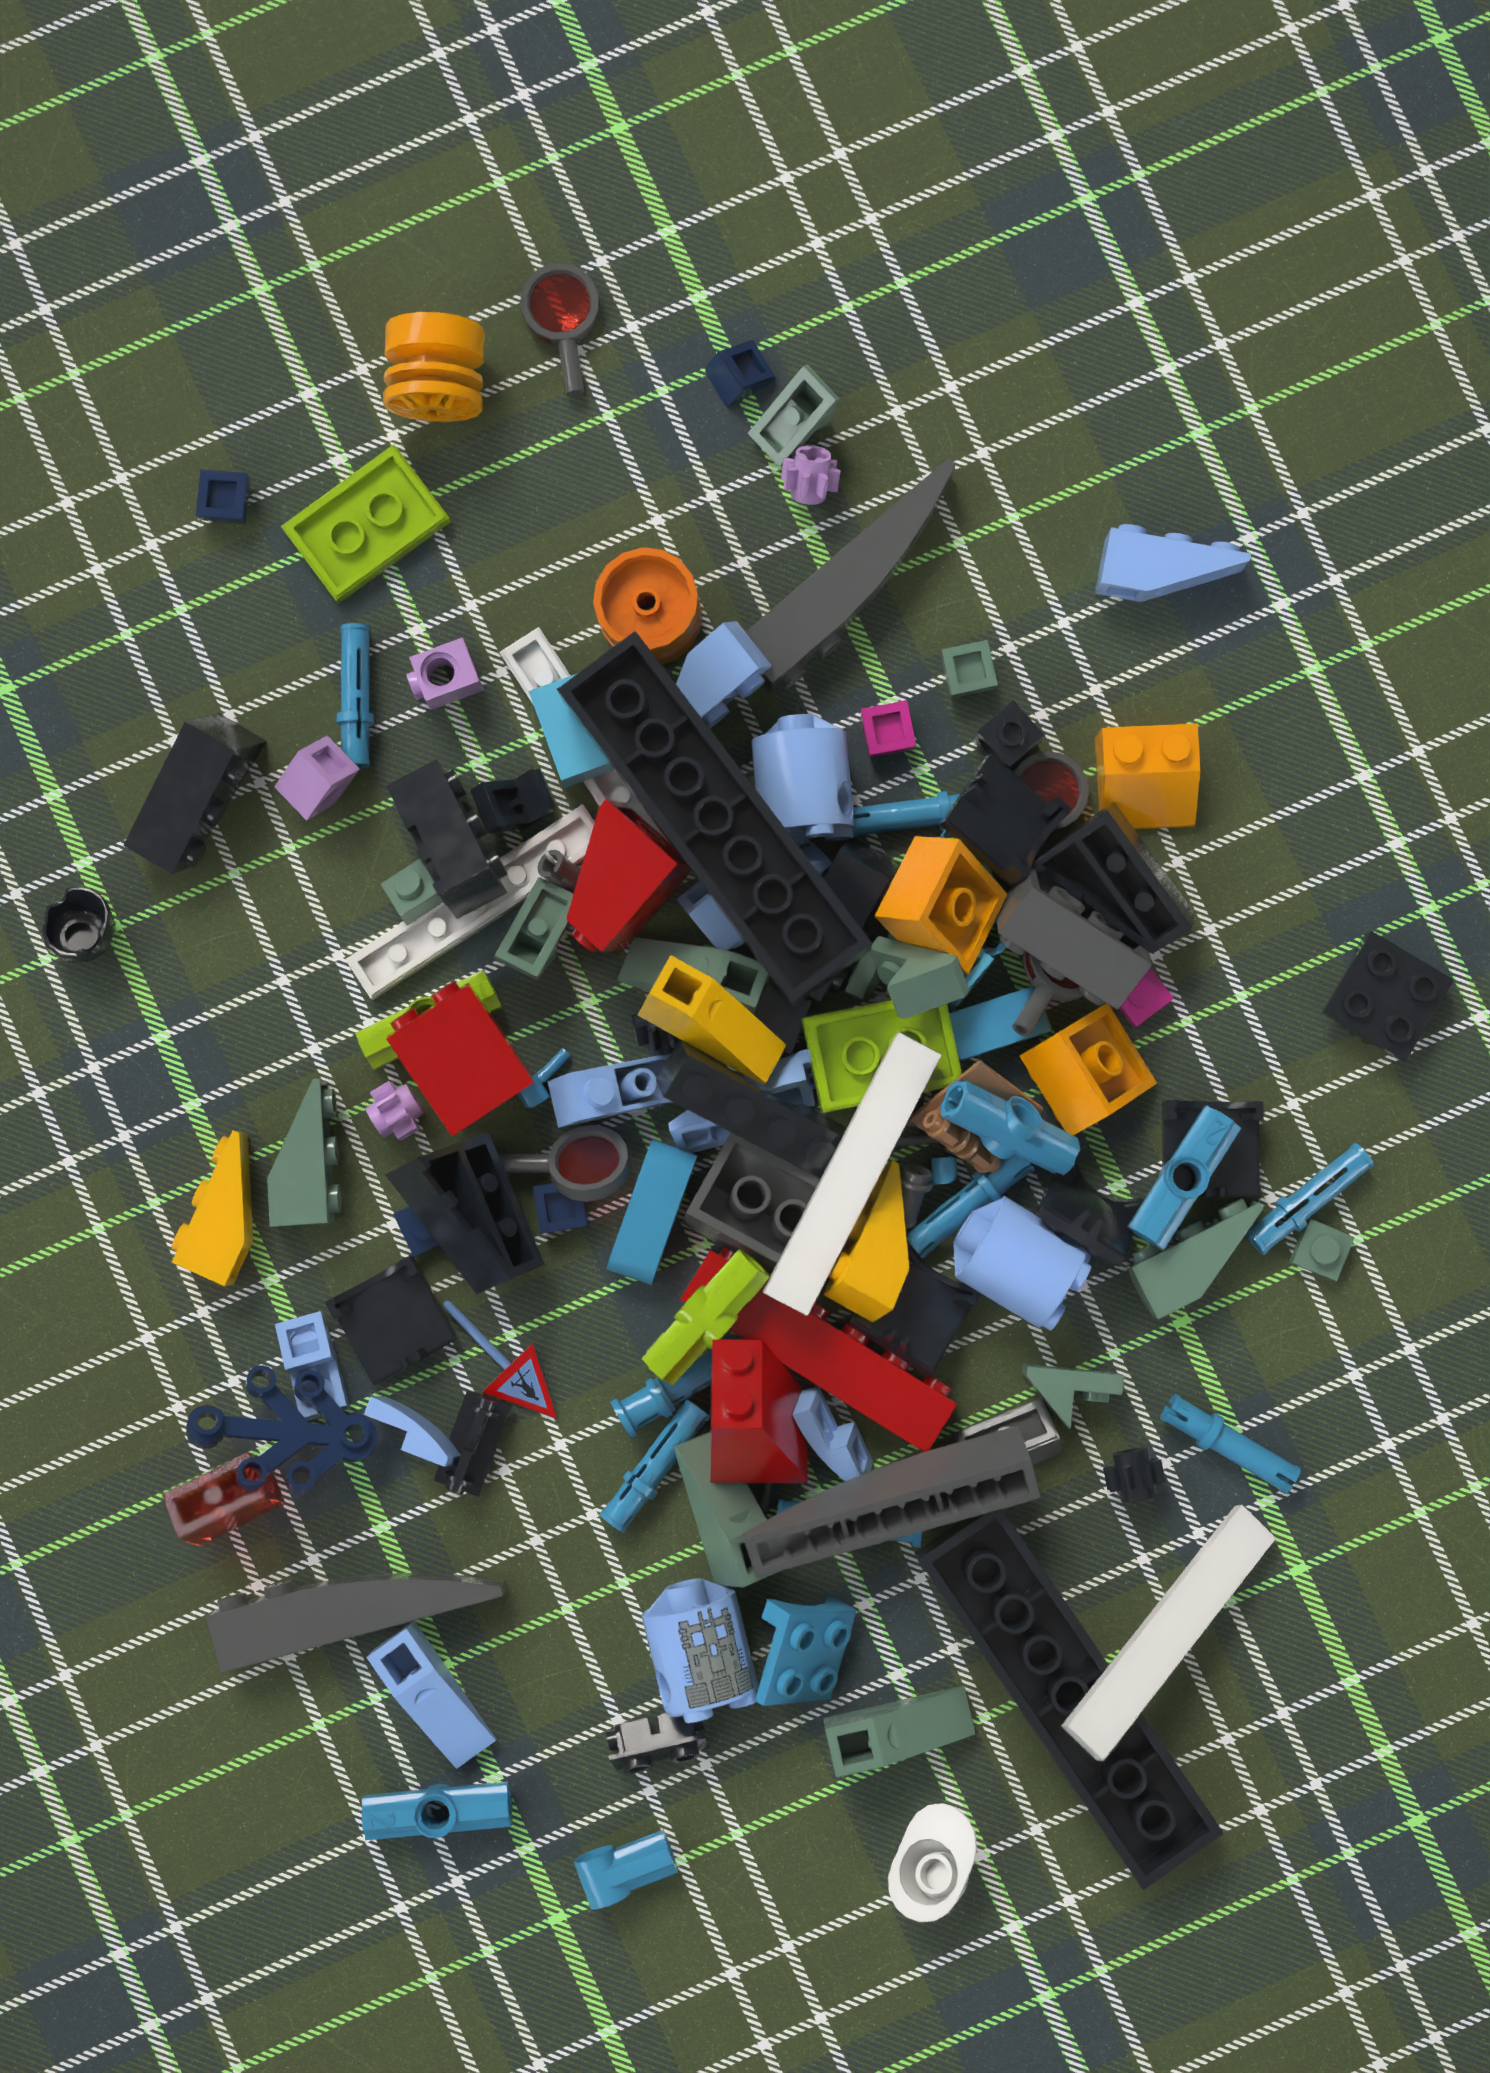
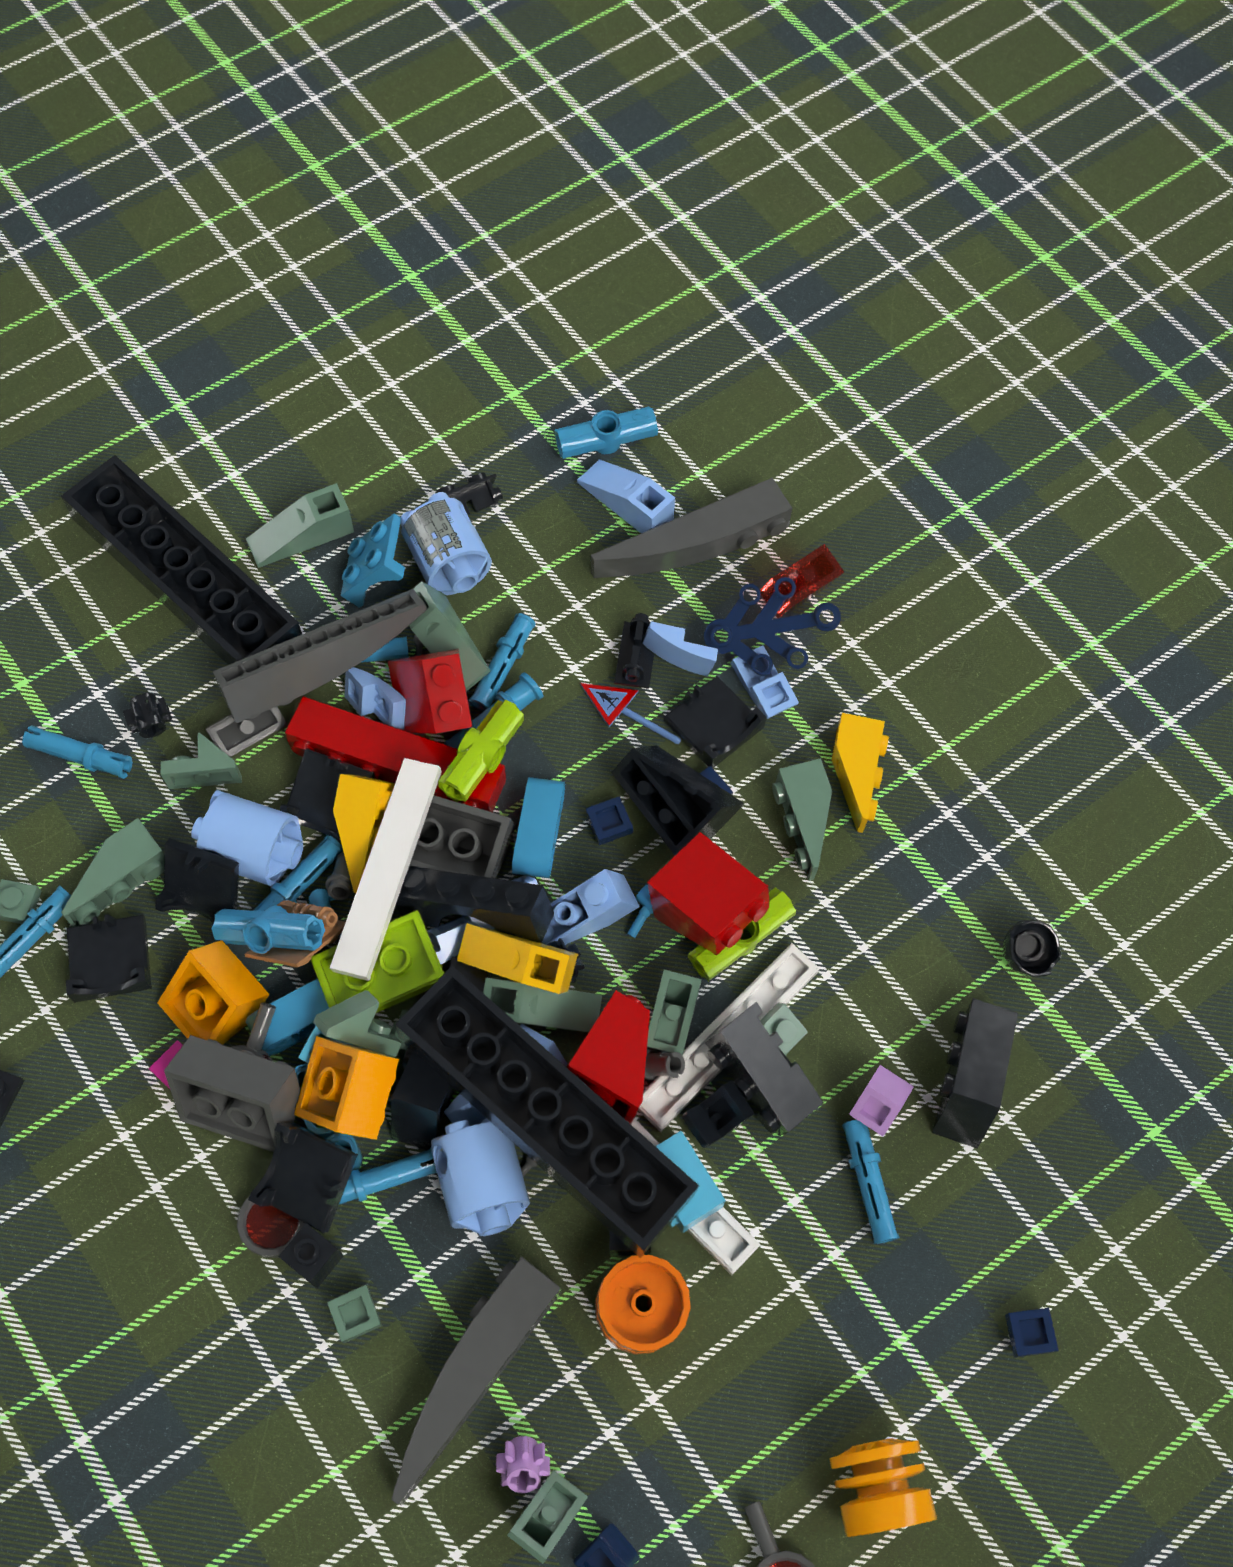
camera: 165 degrees right, 20 degrees down
lime tile [281,444,451,604] -> none
lavender gear [365,1081,425,1141] -> none
lavender brick [406,637,484,710] -> none
dark grey piece [498,1125,631,1202] -> none
dark azure piece [573,1829,678,1910] -> none
light blue slope [676,621,772,728] -> none
dark pink plate [860,700,916,758] -> none
white piece [888,1803,977,1922] -> none
black wedge [1032,801,1197,954] -> none
white tile [1062,1505,1276,1761] -> none
light blue slope [1095,524,1251,602] -> none
light orange slope [1095,723,1200,829] -> none
dark azure piece [1127,1105,1241,1250] -> none

